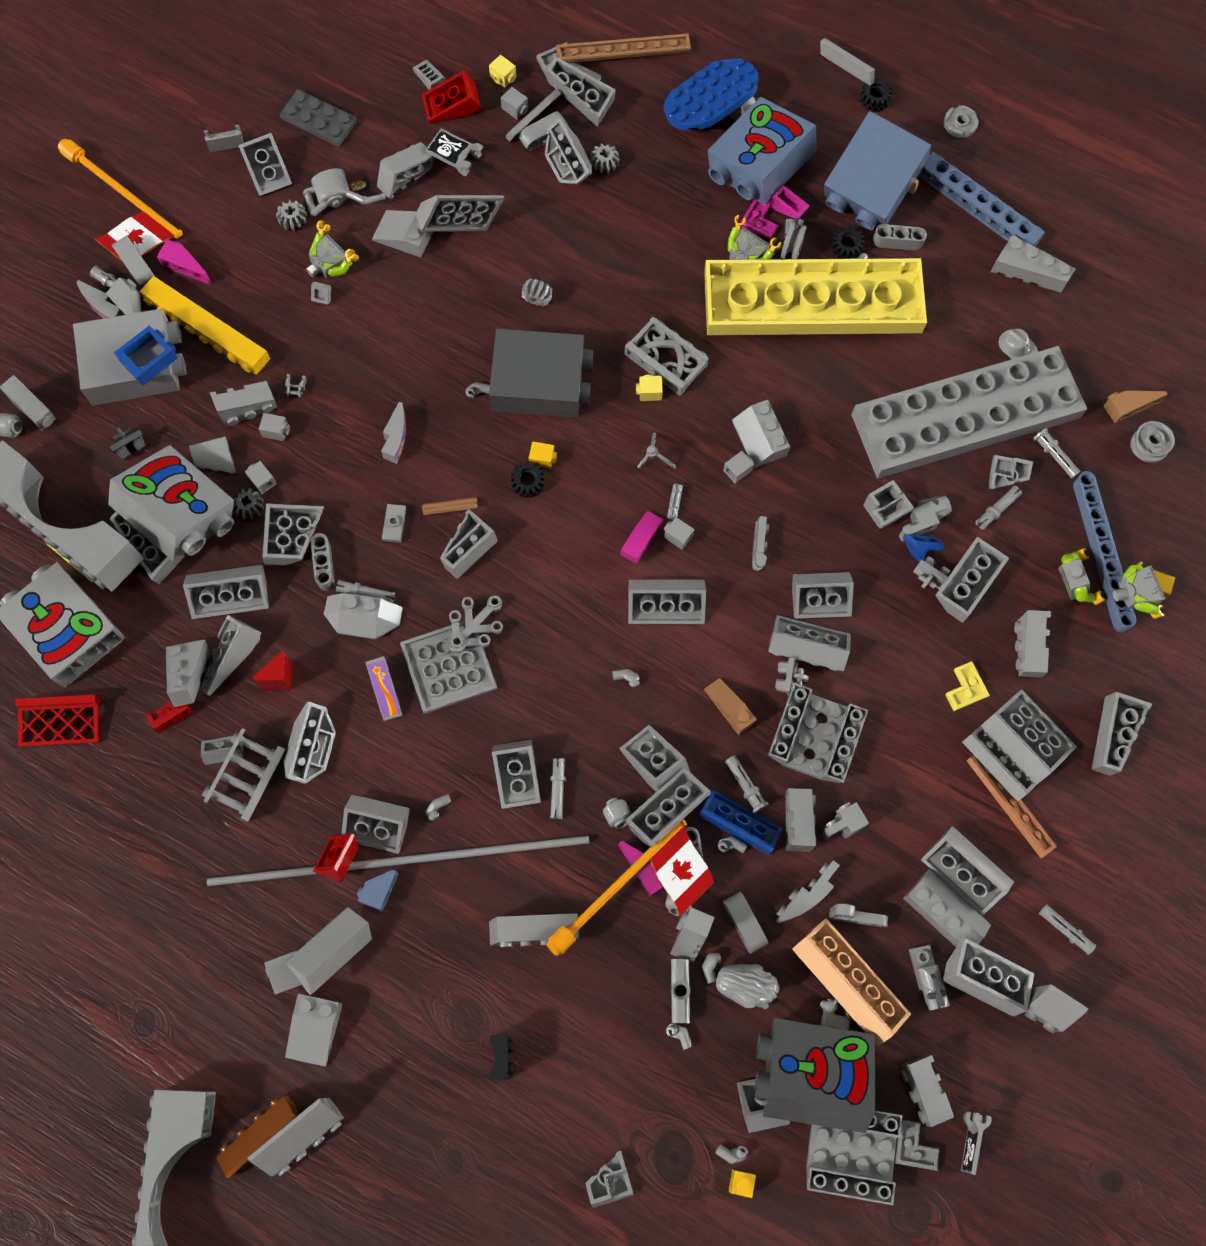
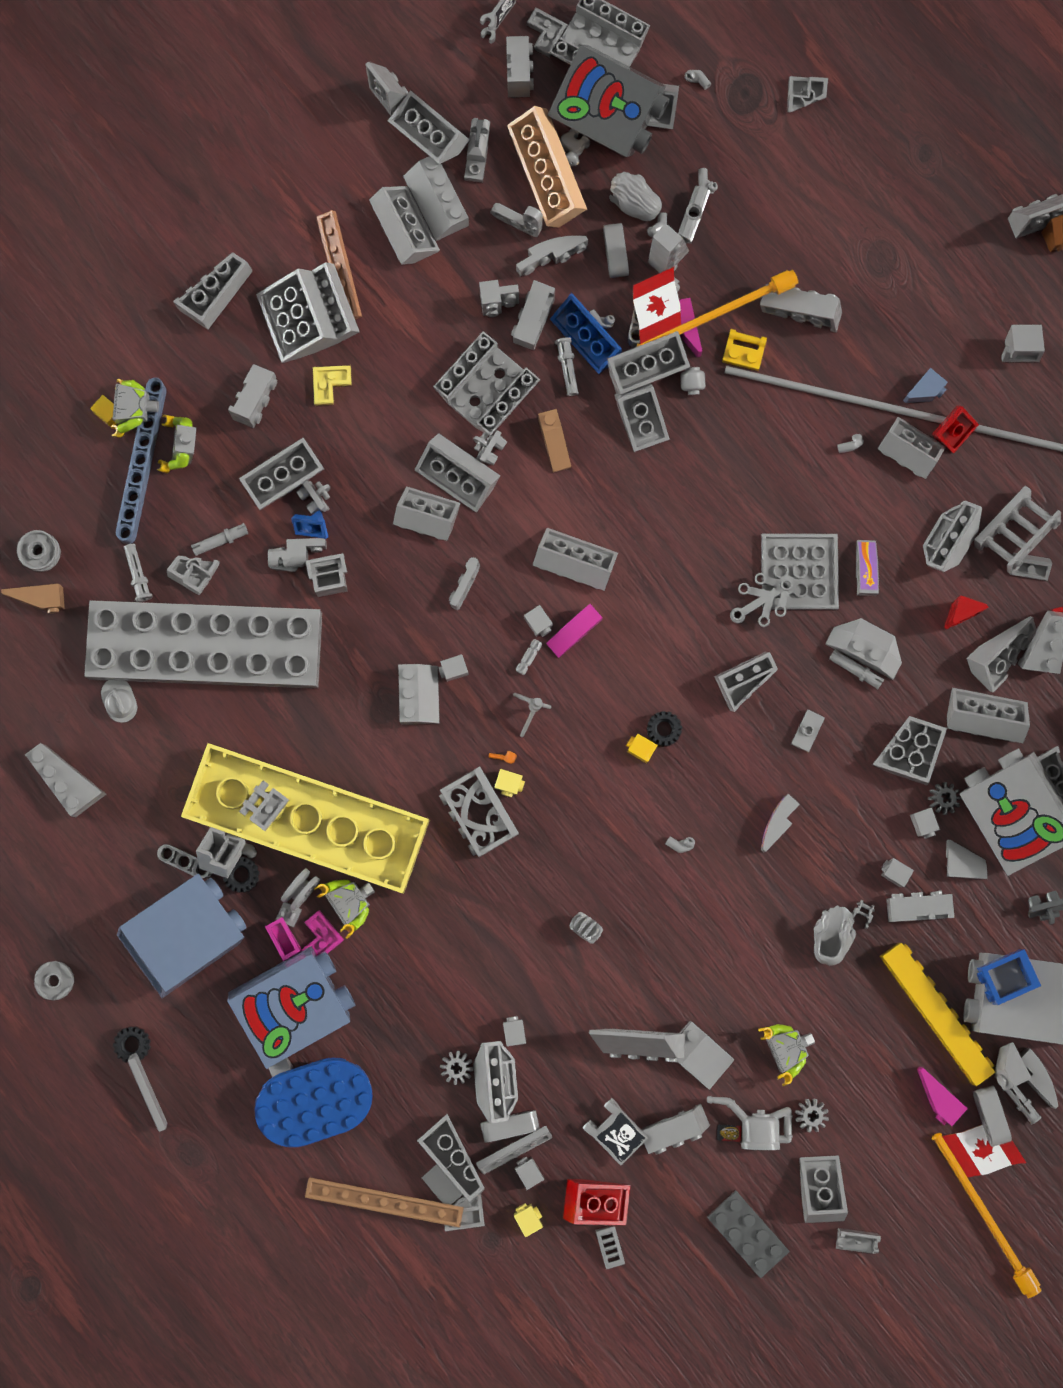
camera: 160 degrees left, 10 degrees up
light grey slope [285,908,372,995] -> none
light grey slope [285,994,342,1067] -> none
light grey tile [311,282,331,305] -> none
light grey beam [311,533,335,591] -> none
medium nougat axle [422,497,478,515] -> none
dark grey brick [489,329,593,418] -> none
black brick [490,1035,513,1080] -> none
light grey slope [492,740,541,809] -> none
light grey pin [550,758,566,819] -> none
light grey arm [612,669,640,687] -> none
yellow brick [729,1169,756,1198] -> none
sand blue brick [918,152,1045,247] -> none
light grey pin [1039,904,1097,955] -> none
none -> light grey plate [196,827,246,878]
none -> light grey plate [239,780,289,831]
none -> orange hand [489,751,517,764]
none -> light grey brick [503,1016,526,1046]
none -> yellow plate [722,329,767,371]
none -> light grey hair [814,905,856,966]

